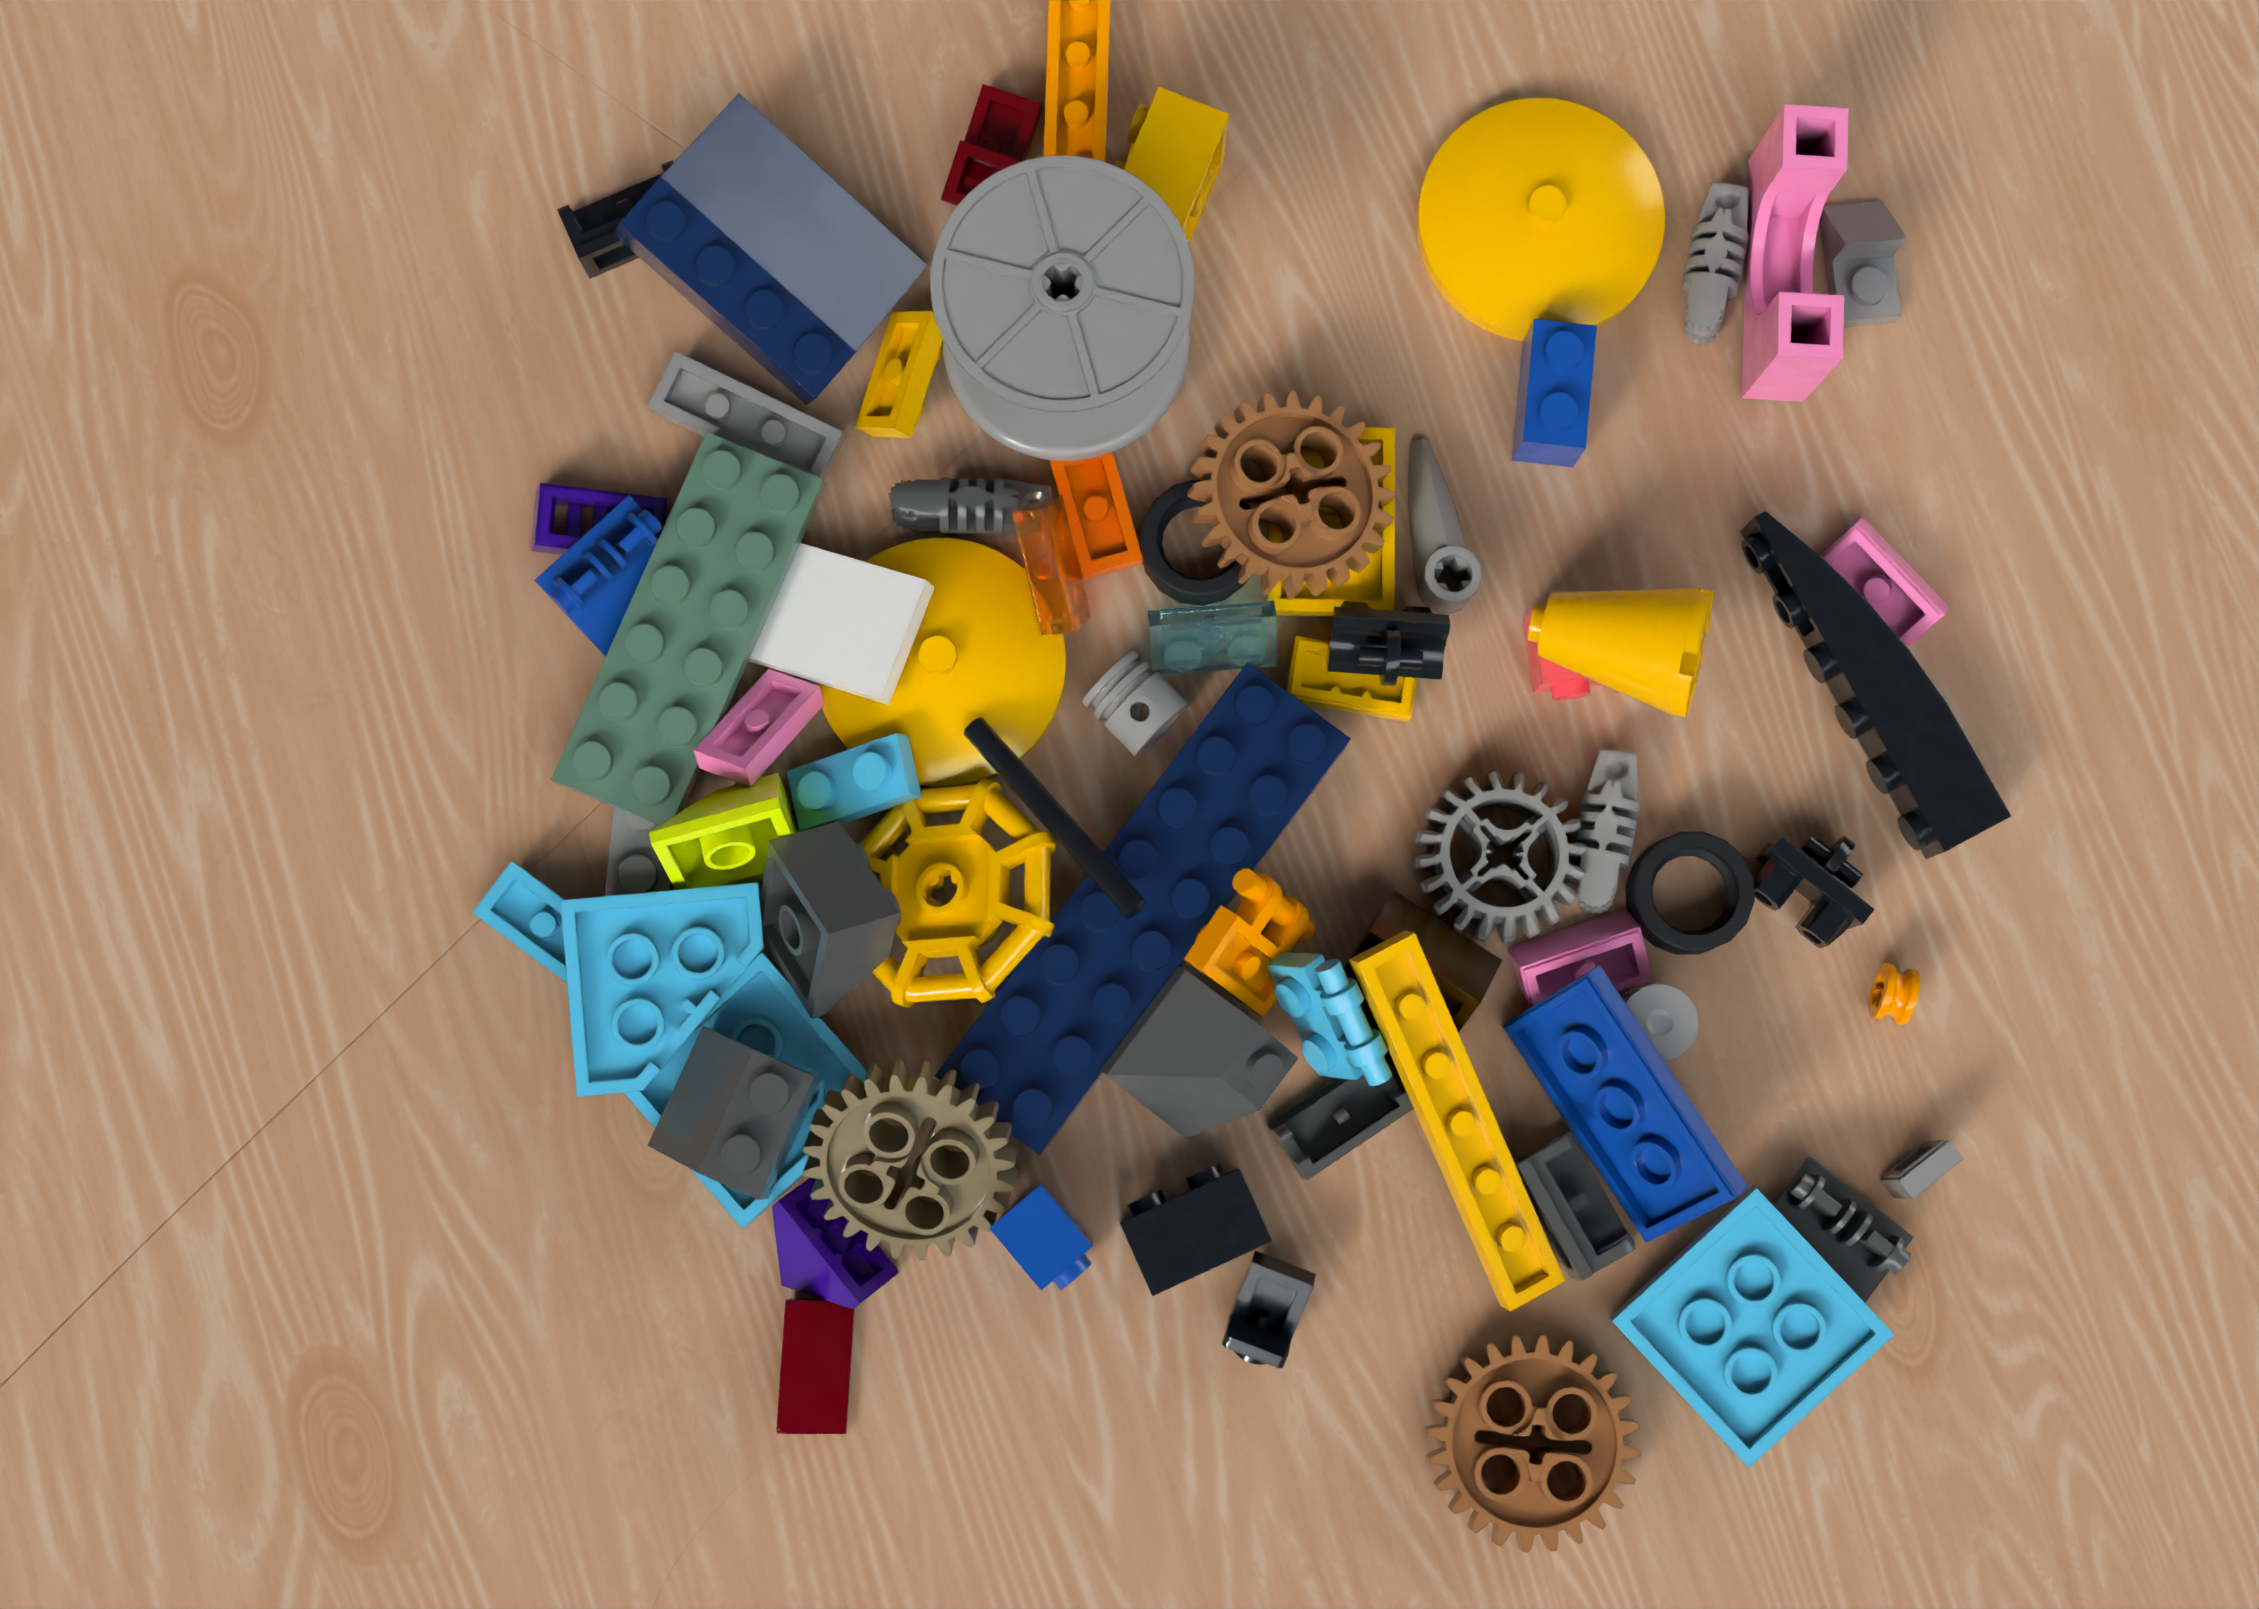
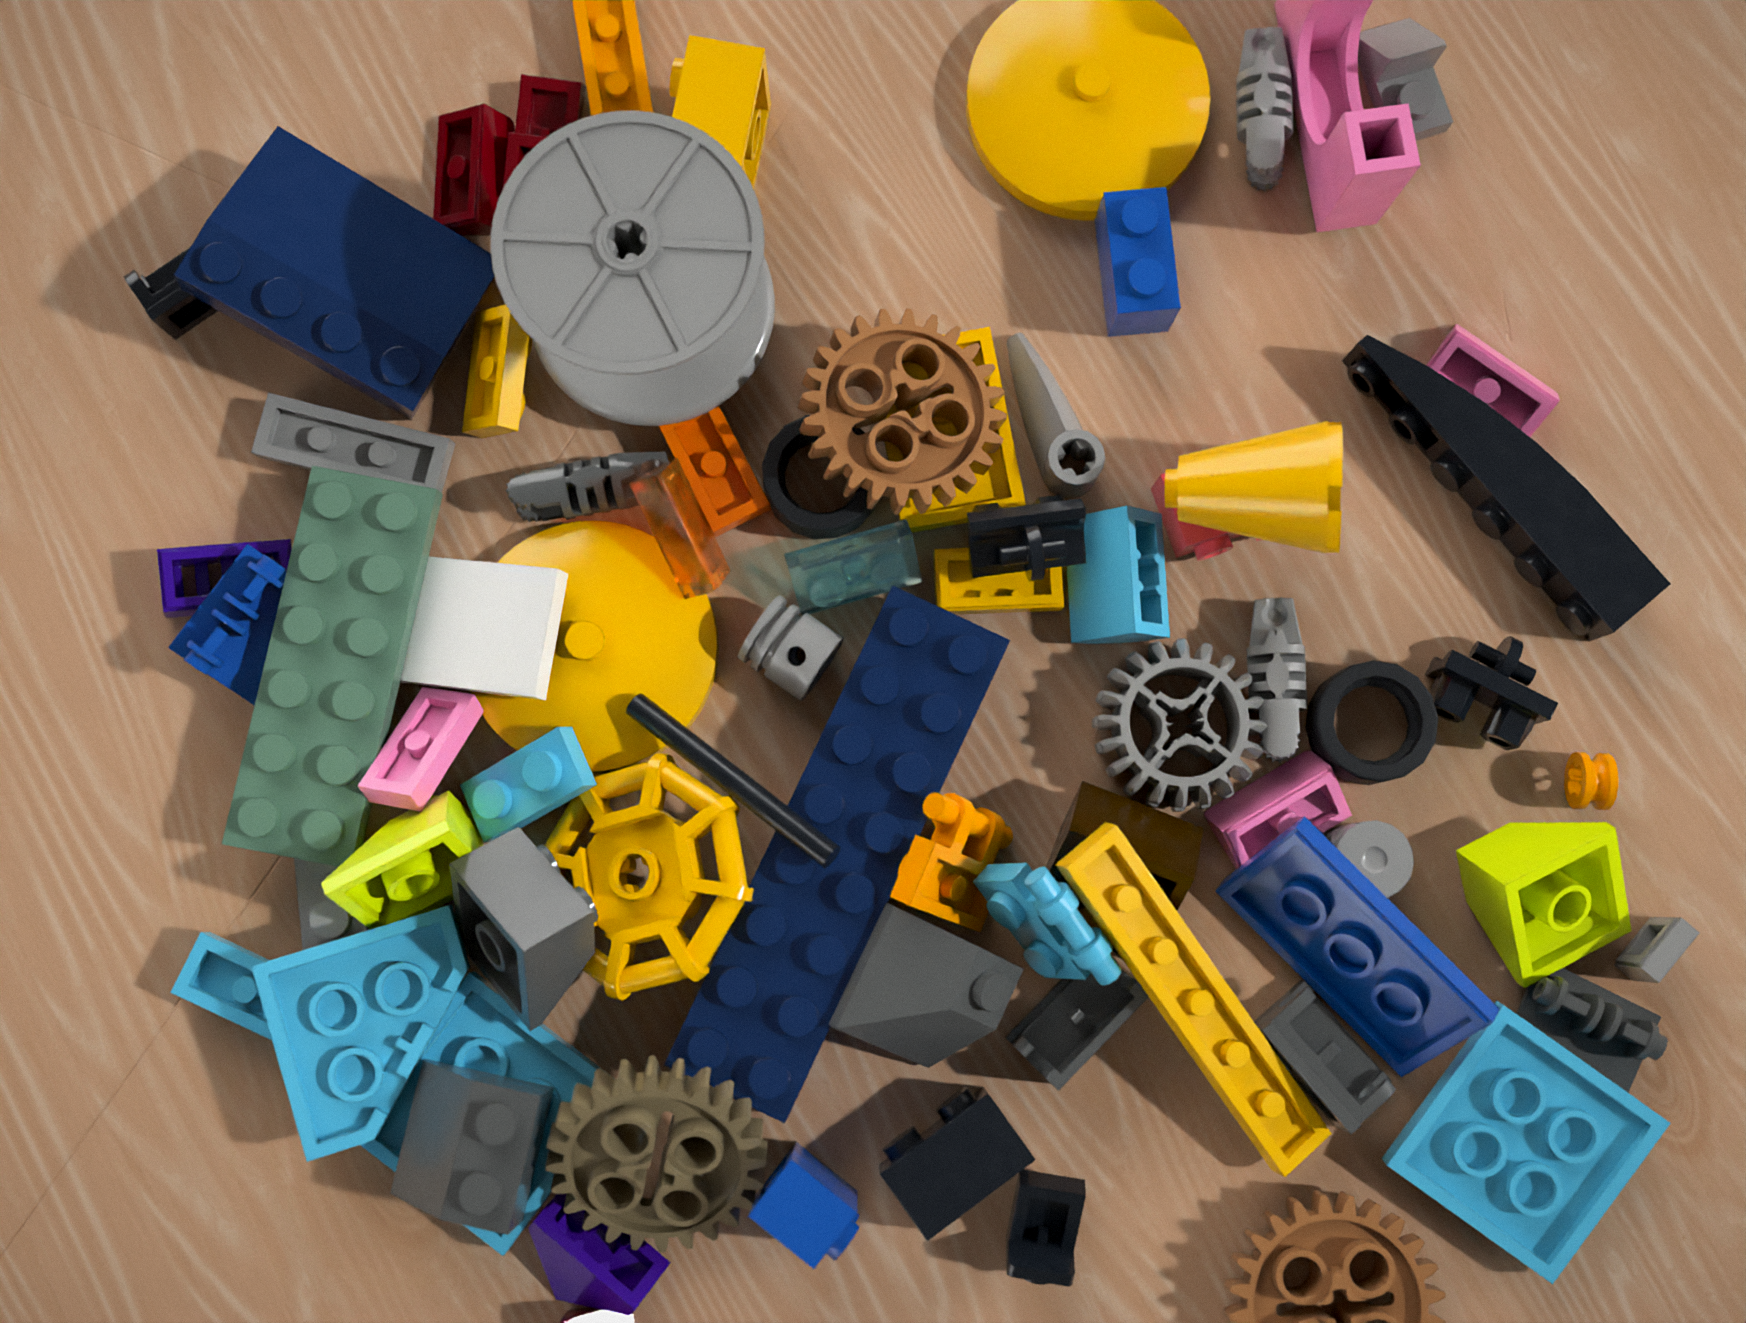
camera: 10 degrees left, 0 degrees up
none -> dark red slope [433,103,514,236]
none -> medium azure brick [1067,505,1170,644]
none -> neon yellow slope [1456,822,1632,988]

